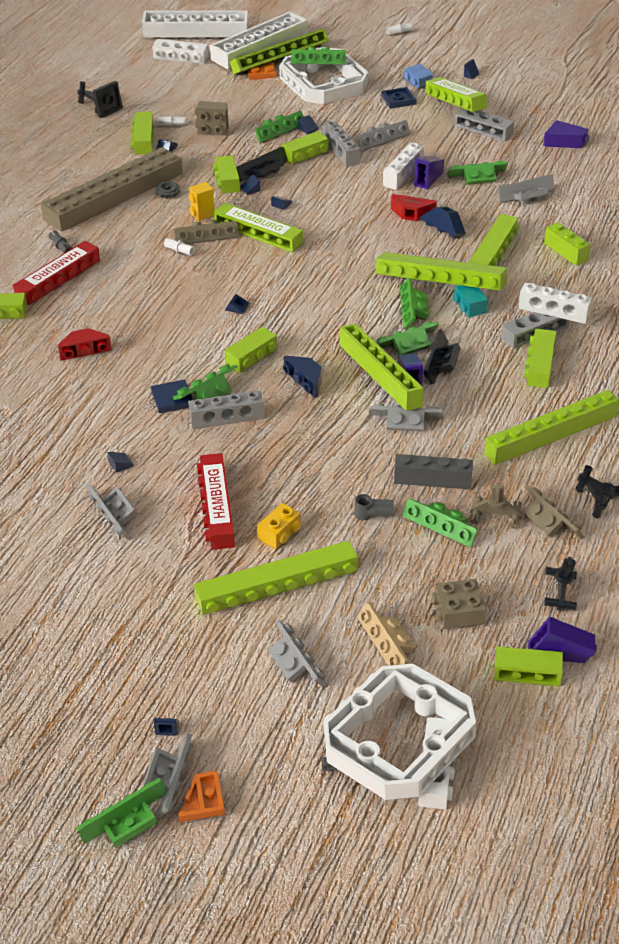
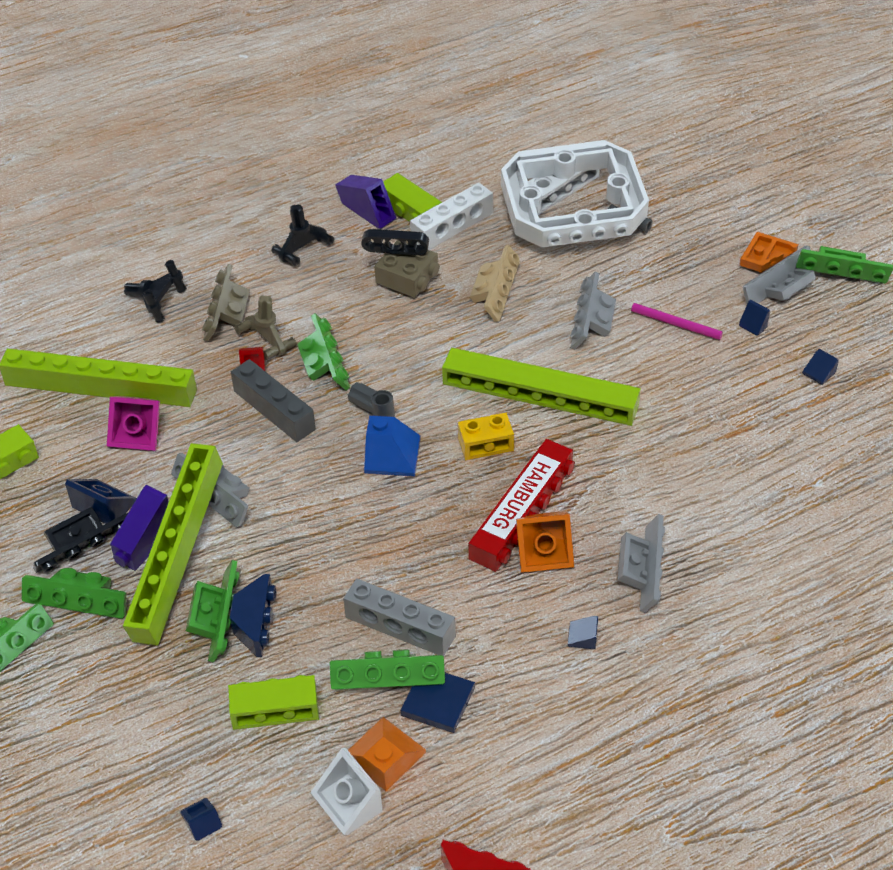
camera: 140 degrees left, 5 degrees up
none -> dark blue slope [65,479,137,524]
none -> dark pink slope [106,396,160,451]
none -> bright green bracket [186,560,239,662]
none -> red tile [239,347,266,371]
none -> white slope [310,748,383,835]
none -> orange slope [348,717,426,791]
none -> black beam [361,229,429,255]
none -> blue slope [364,415,421,477]
none -> white brick [410,182,493,250]
none -> orange slope [516,511,574,573]
none -> dark pink bar [631,303,723,340]
none -> dark blue slope [802,349,839,385]

